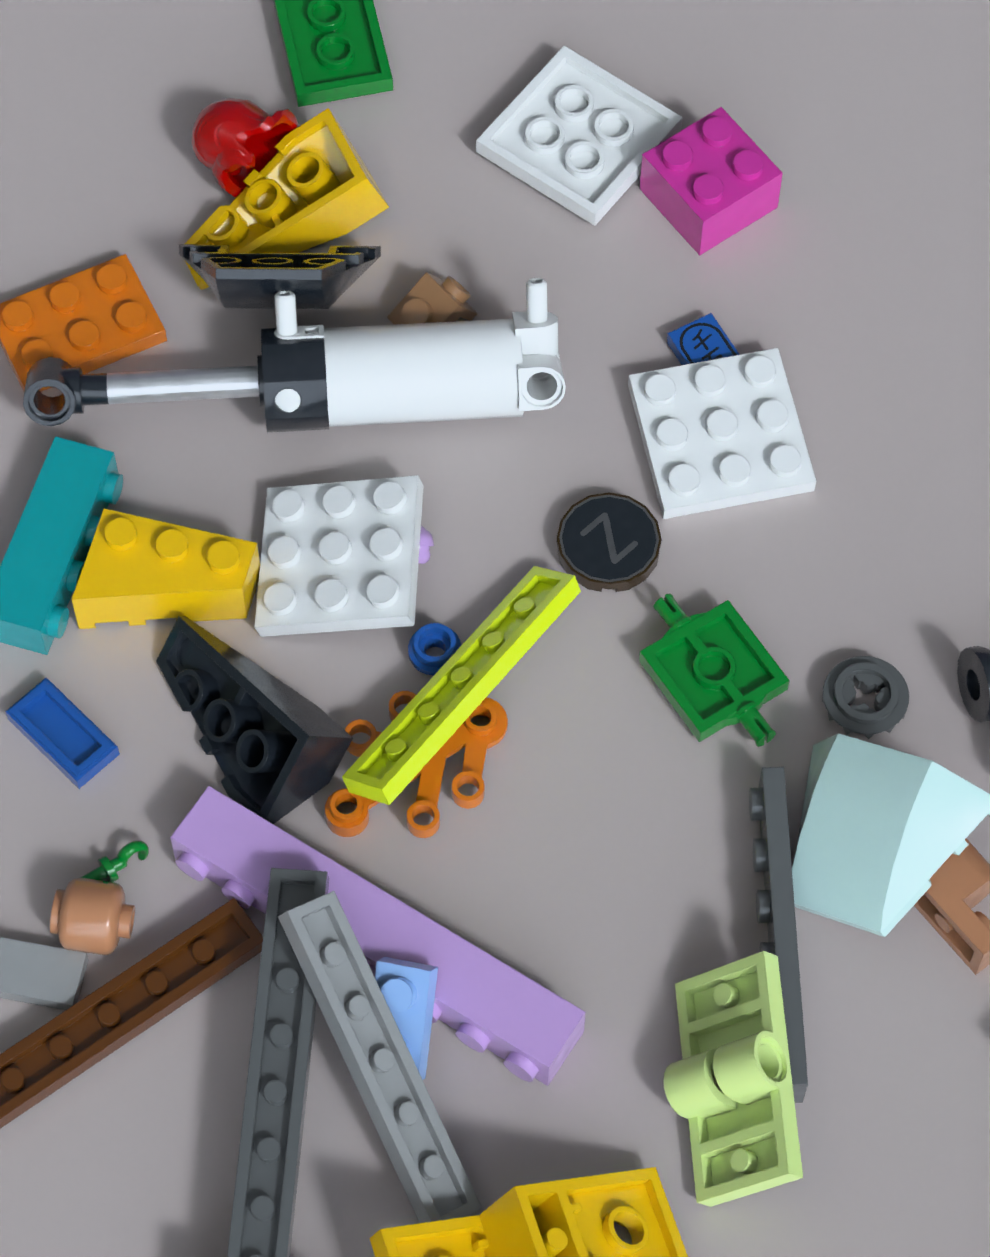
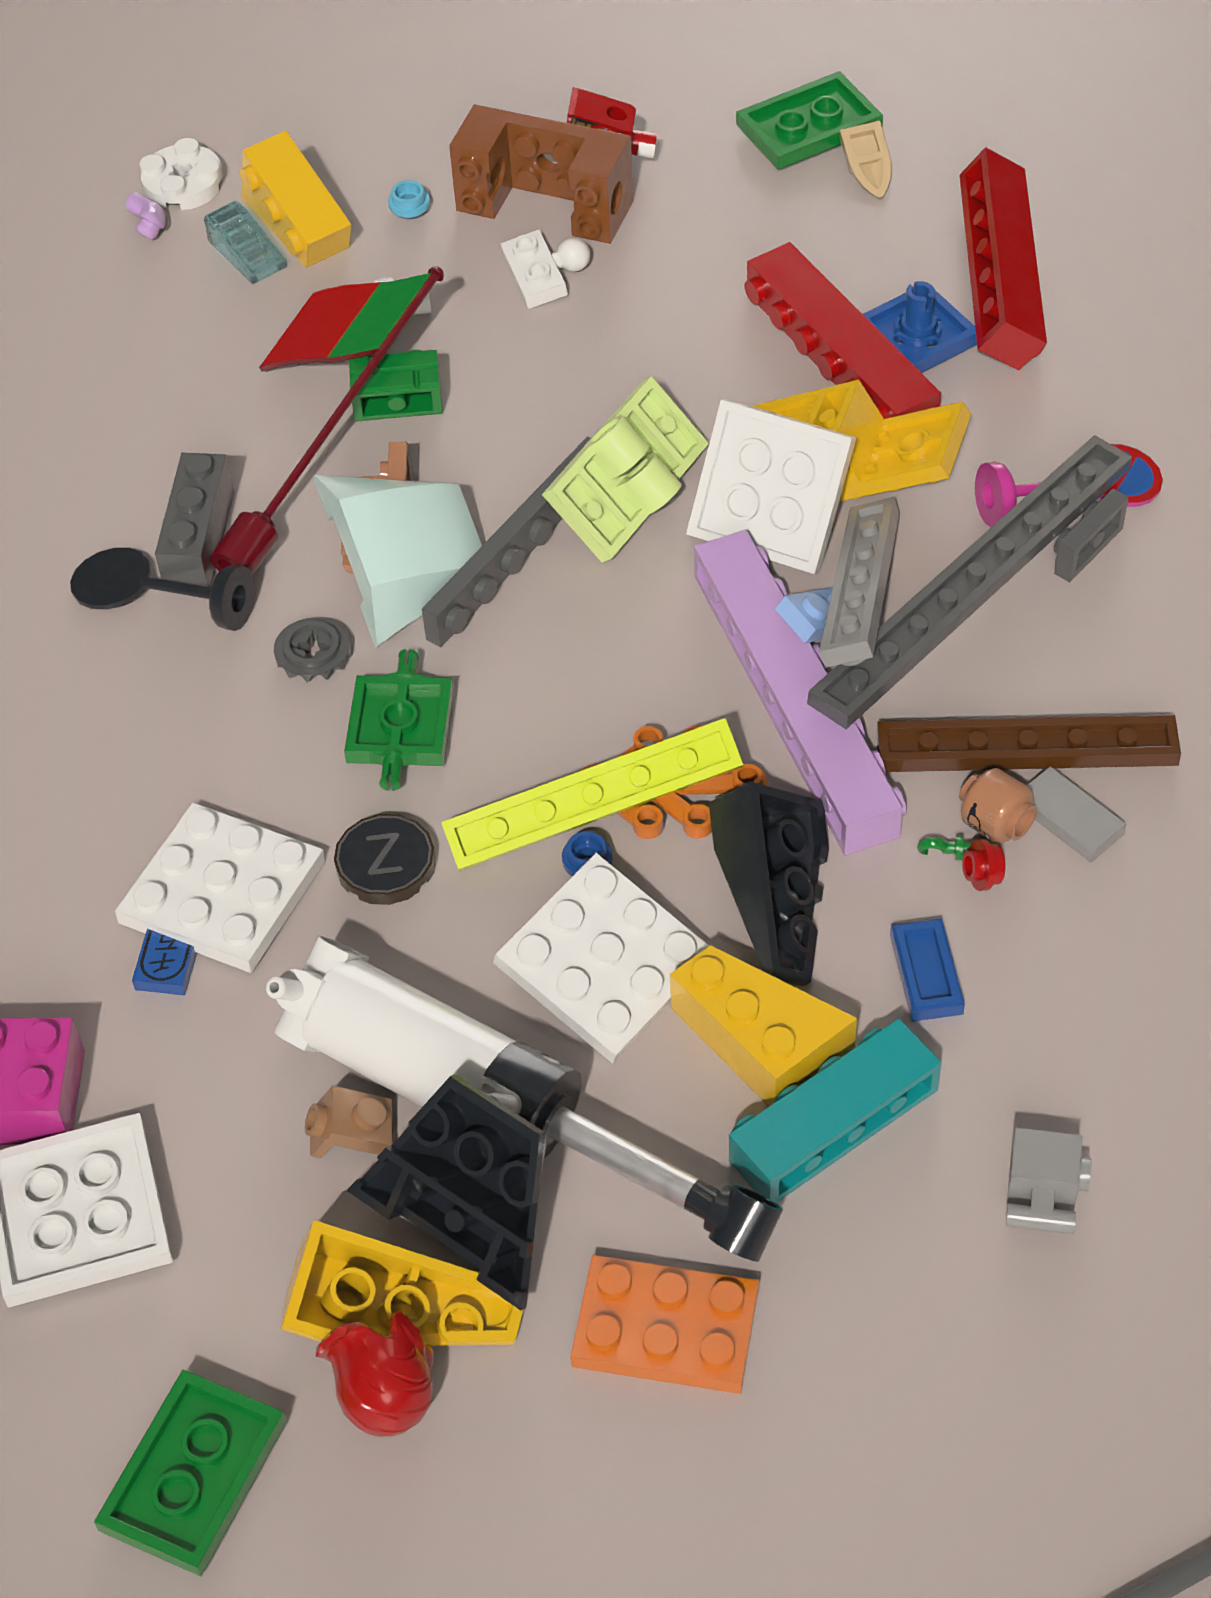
camera: 140 degrees left, 10 degrees down
none -> white plate [686,399,857,574]
none -> red plate [962,839,1006,891]

